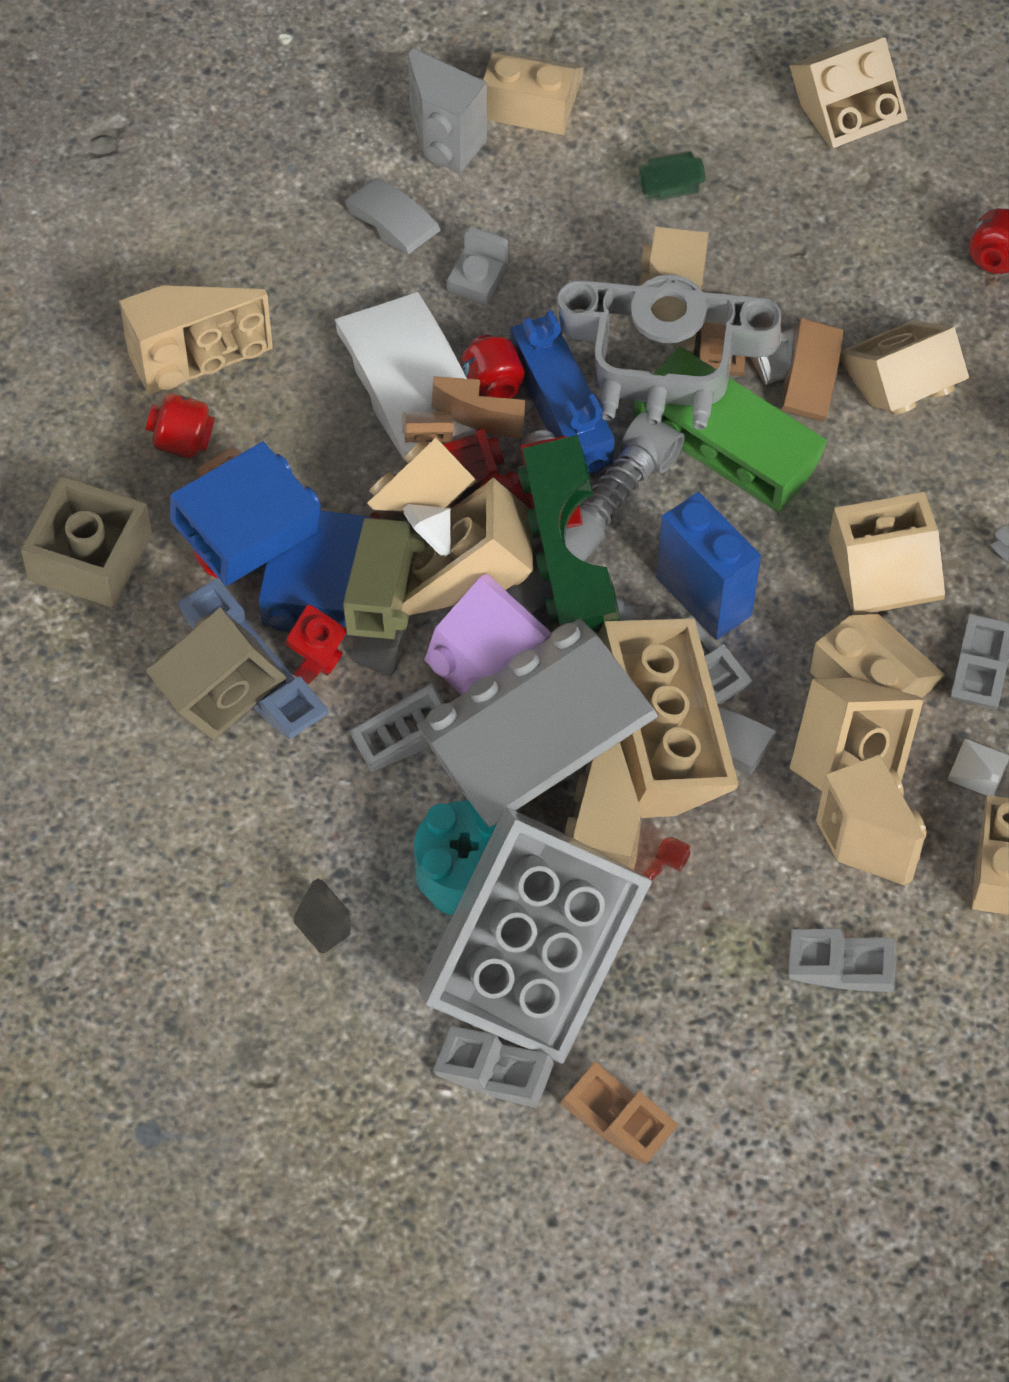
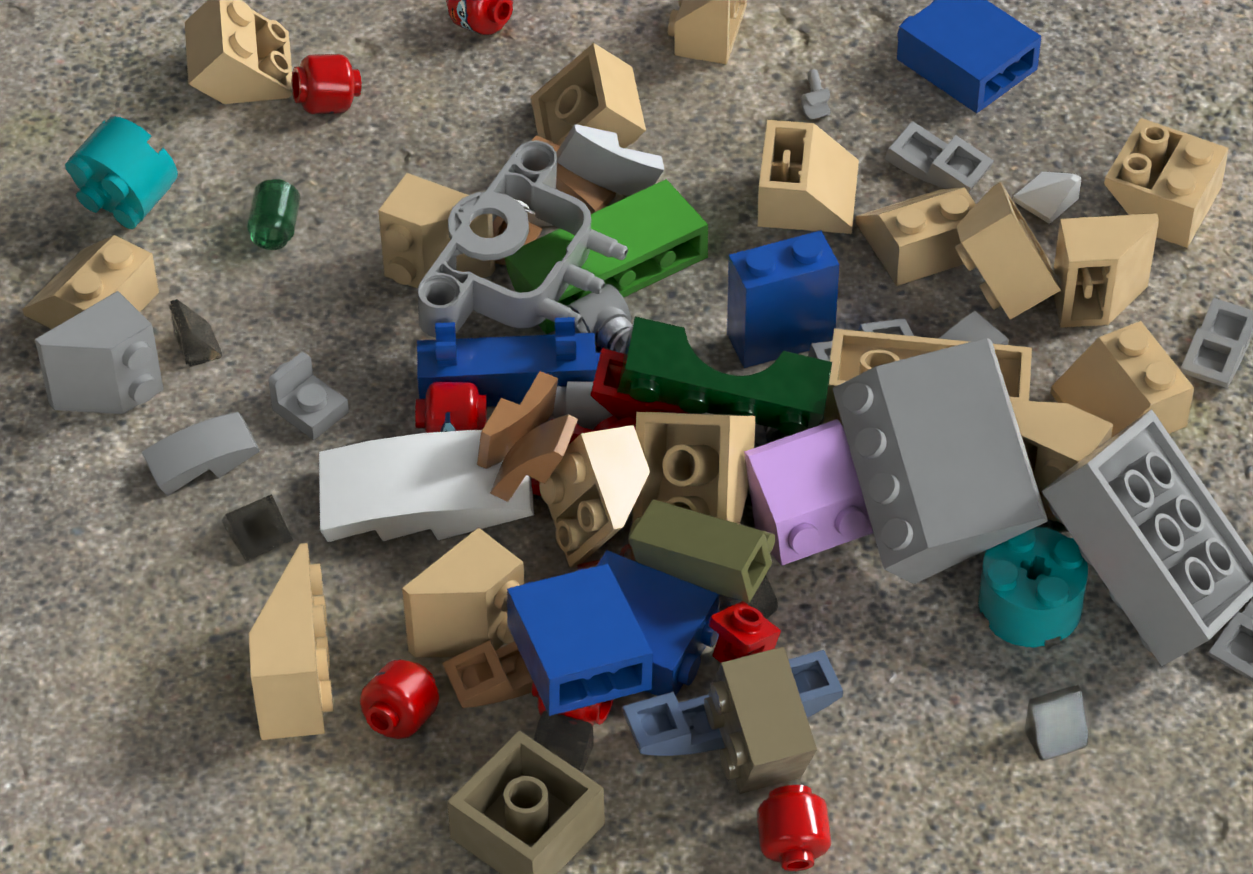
camera: 70 degrees left, 10 degrees down
light grey slope [349,683,445,772] -> none
white slope [403,504,451,557] -> none
none -> teal brick [65,116,178,229]
none -> clear smoke slope [169,299,222,367]
none -> clear smoke slope [222,494,293,561]
none -> red head [291,54,362,114]
none -> tan slope [402,527,524,658]
none -> clear smoke slope [533,711,594,772]
none -> light grey slope [556,124,664,196]
none -> red head [757,785,831,871]
none -> tan slope [1050,321,1194,438]

